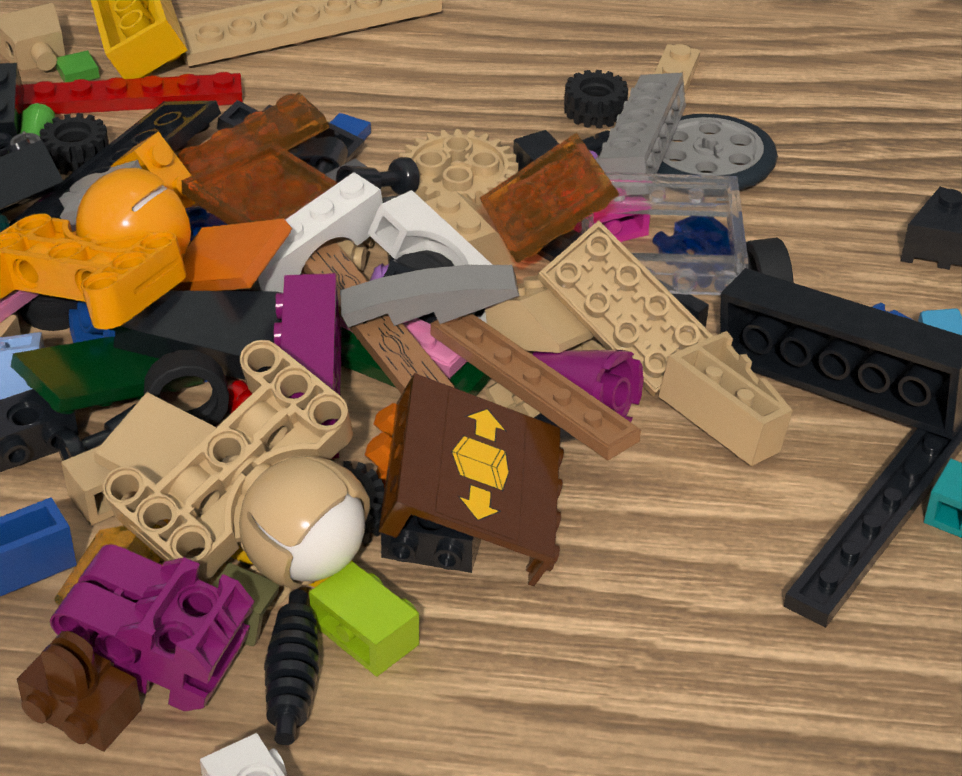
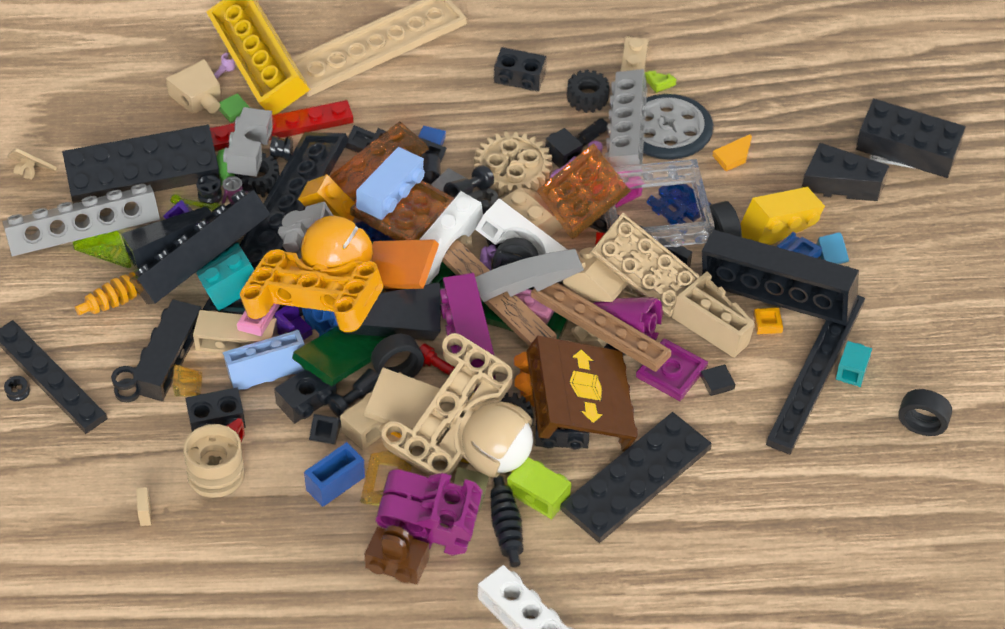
camera: 10 degrees left, 10 degrees up
none -> lavender hand [214,53,235,79]
none -> light grey arch [223,107,273,177]
none -> black wheel [270,136,293,161]
none -> dark purple panel [274,305,313,340]
none -> black slope [309,414,341,445]
none -> light blue brick [356,147,425,220]
none -> black brick [494,47,547,92]
none -> black plate [560,412,712,544]
none -> magenta tile [636,338,708,401]
none -> lime tile [645,71,677,93]
none -> black tile [700,364,735,396]
none -> light orange tile [713,134,752,171]
none -> yellow wedge [740,187,825,245]
none -> light orange tile [753,307,783,334]

